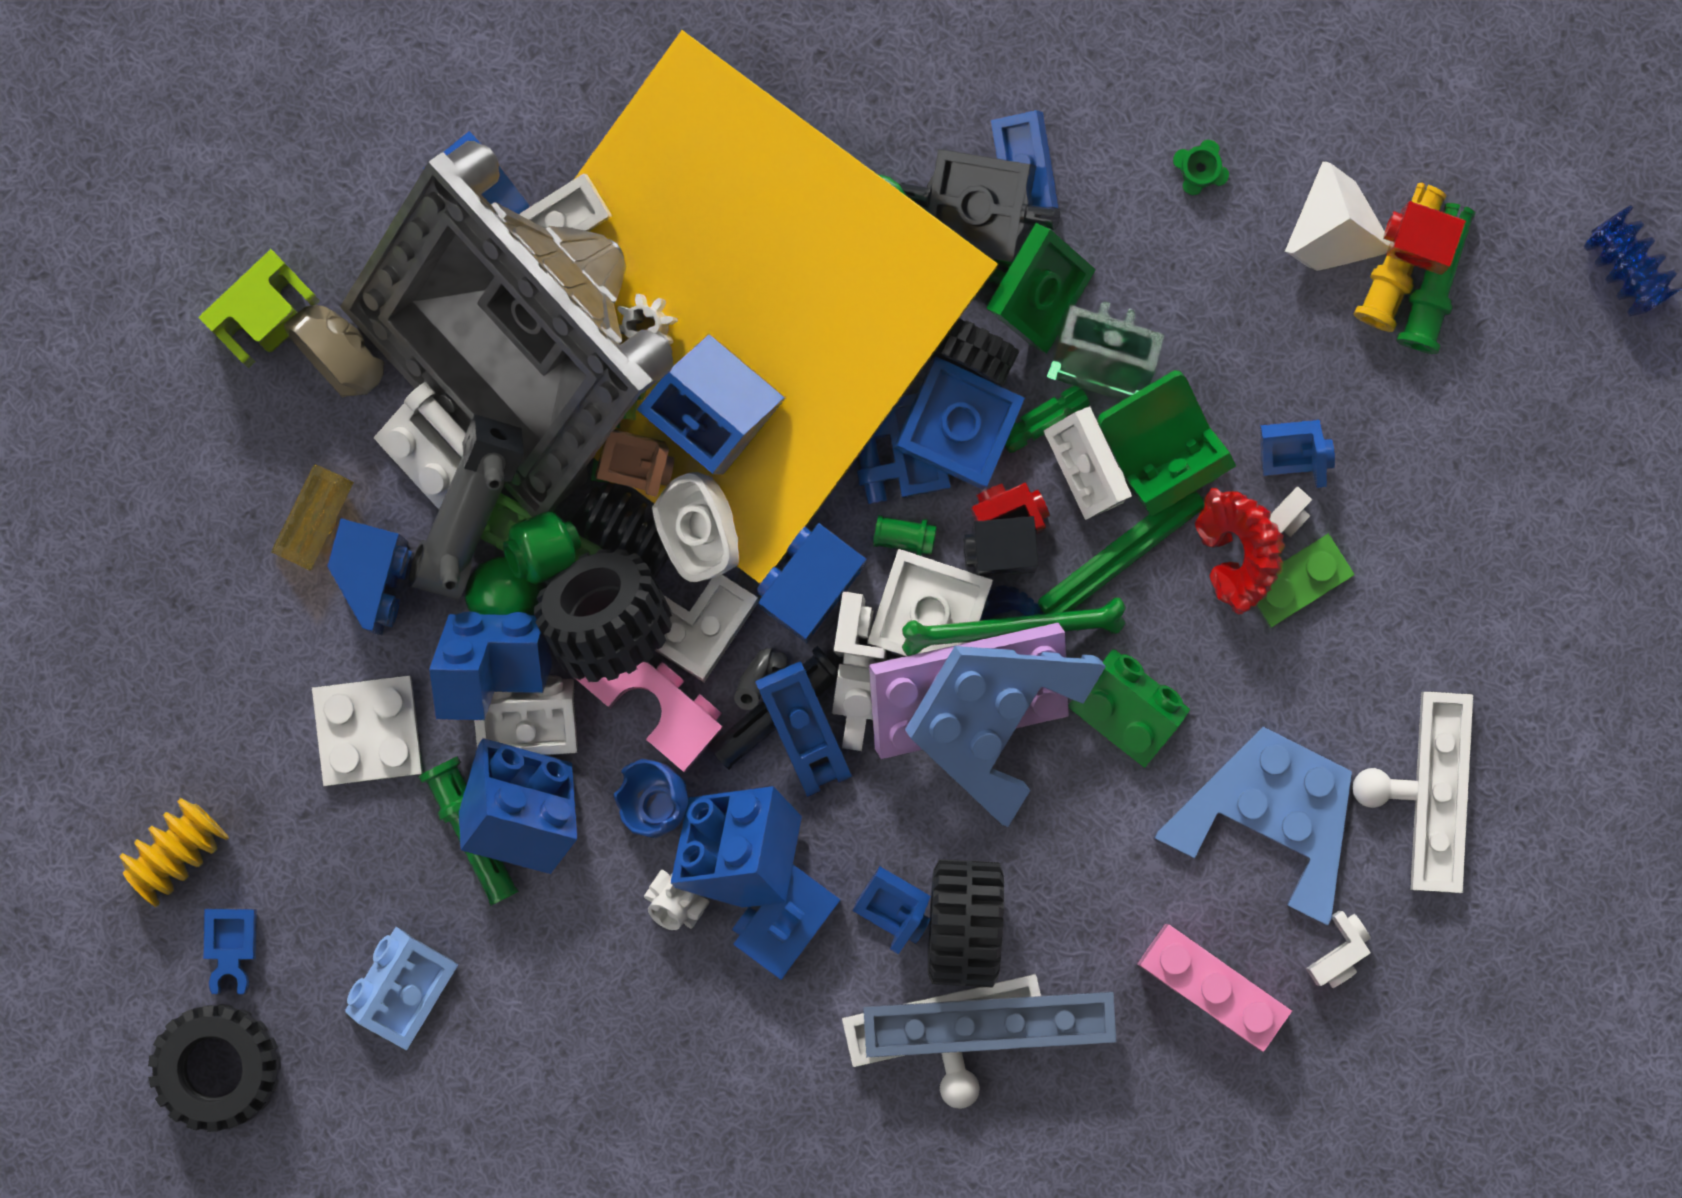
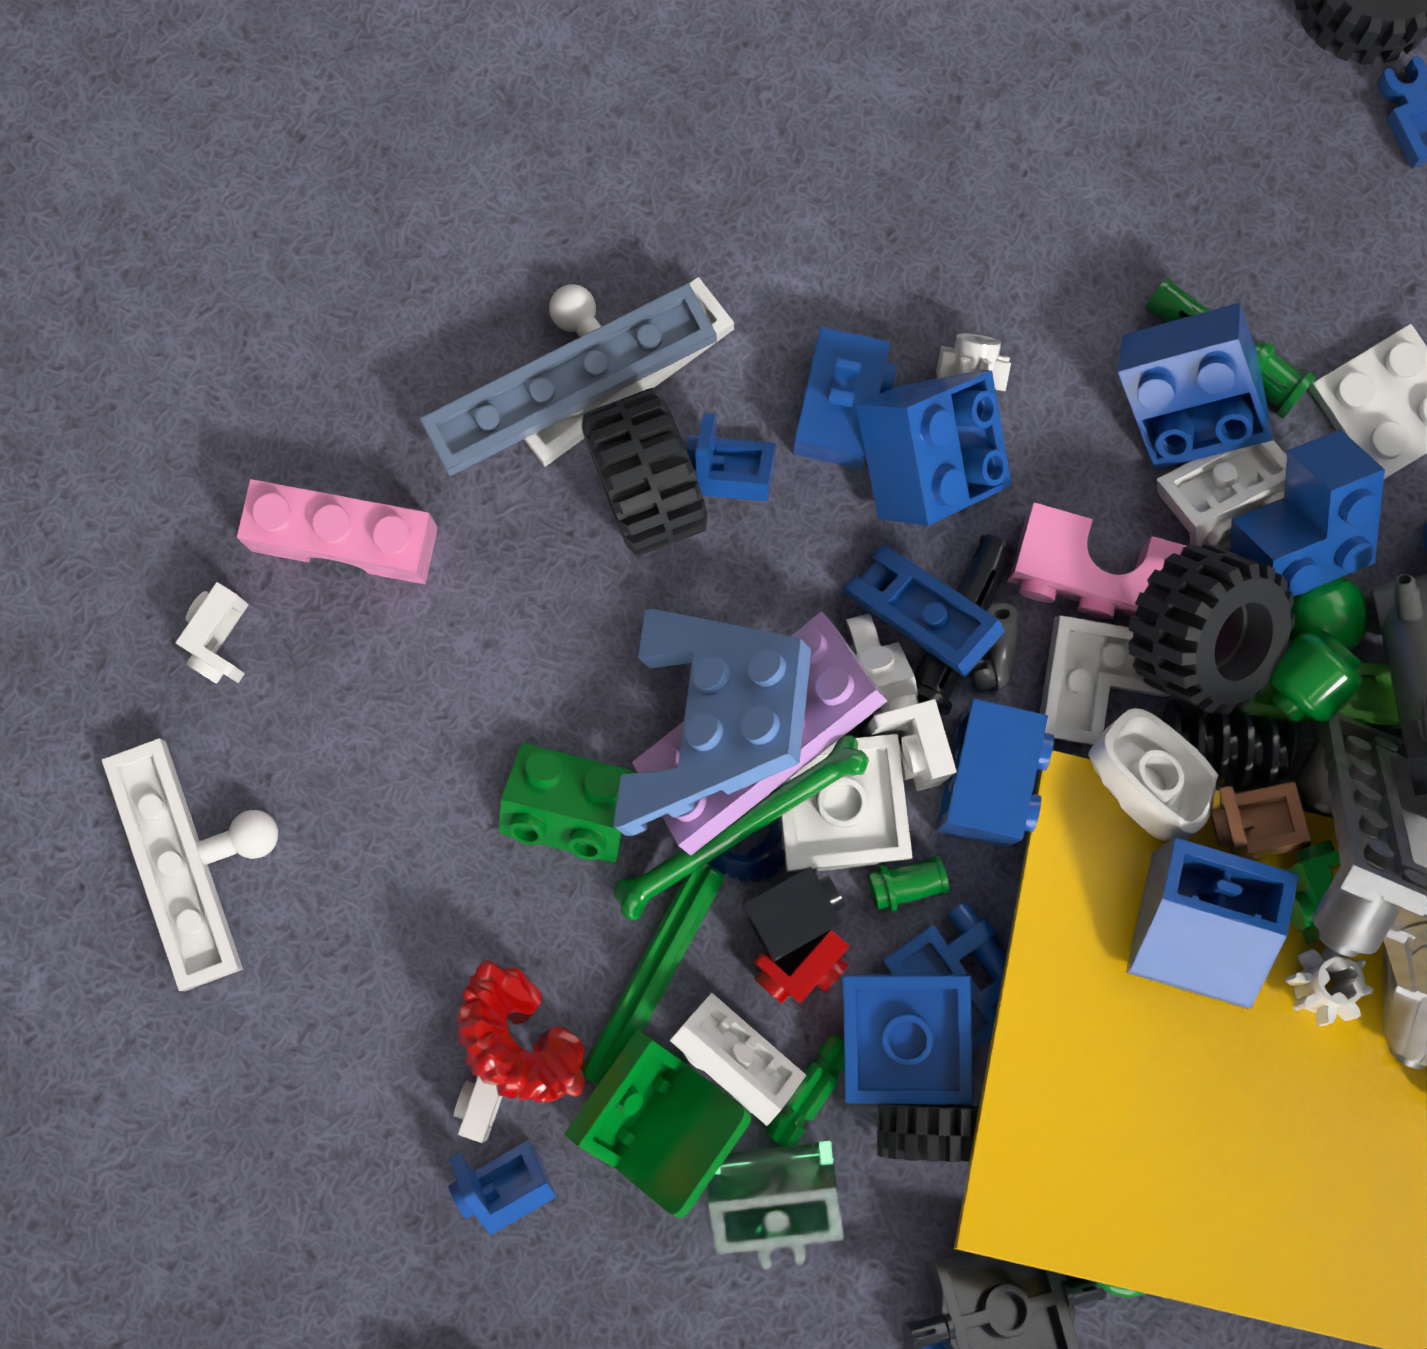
camera: 155 degrees right, 5 degrees down
light blue bracket [345,927,458,1050] -> none
blue hair [613,759,689,838] -> none
green tile [986,223,1096,354] -> none
medium blue wing [1154,727,1352,925] -> none
bright green plate [1256,533,1355,628] -> none

